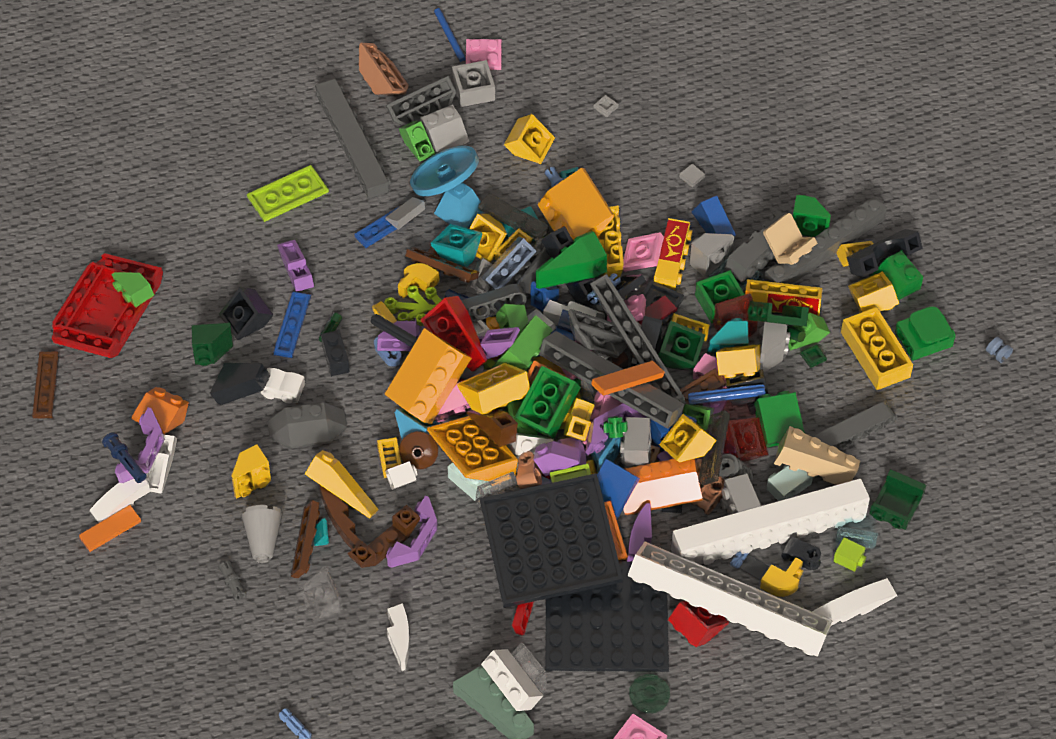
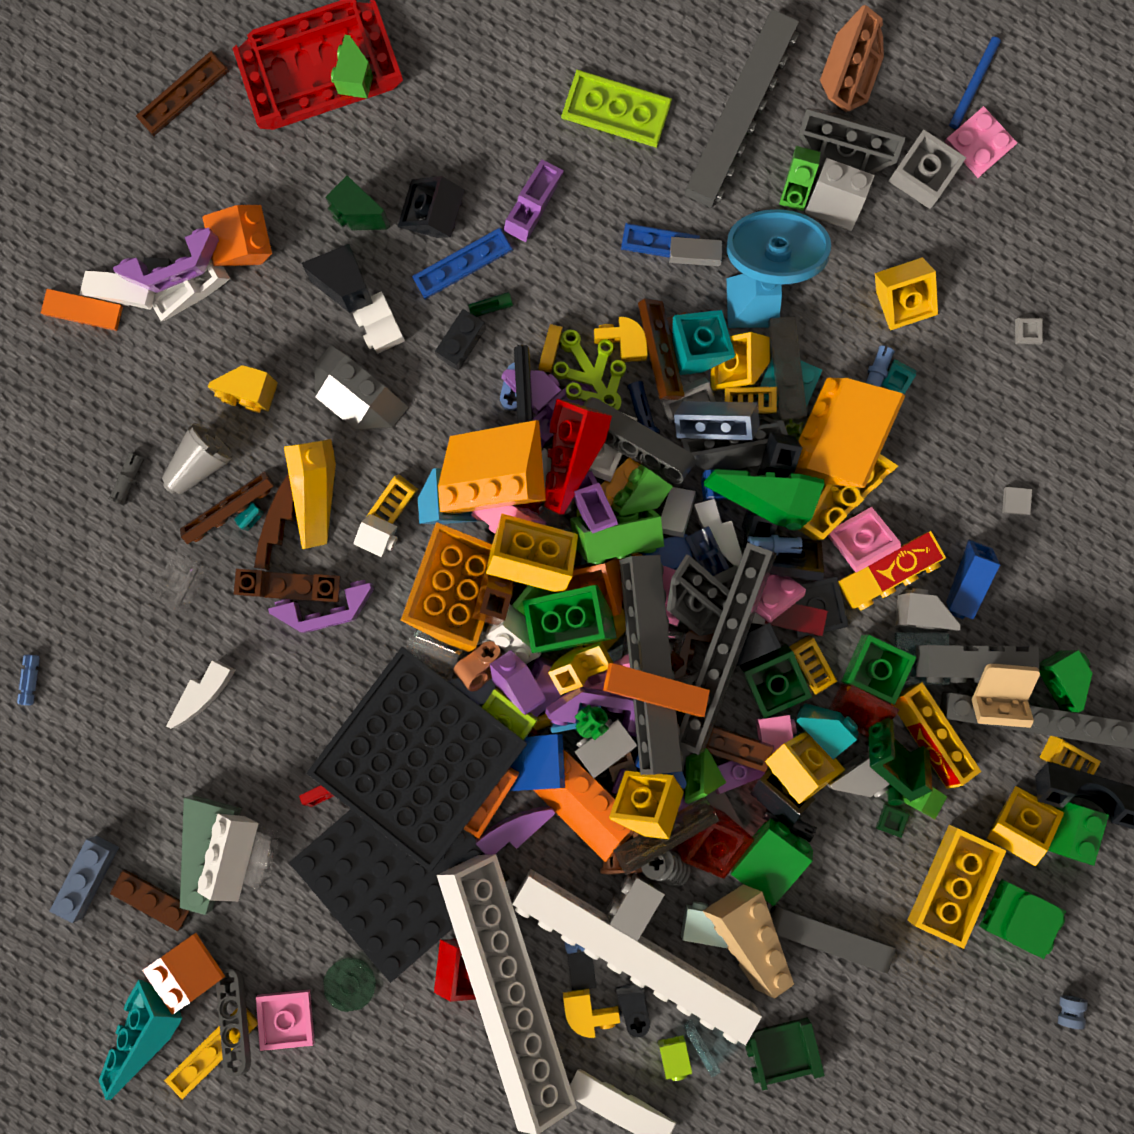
camera: 50 degrees right, 30 degrees up
dark blue pin [102,432,147,483] -> none
reddish brown dish [399,431,438,469] -> none
blue axle [688,384,765,405] -> none

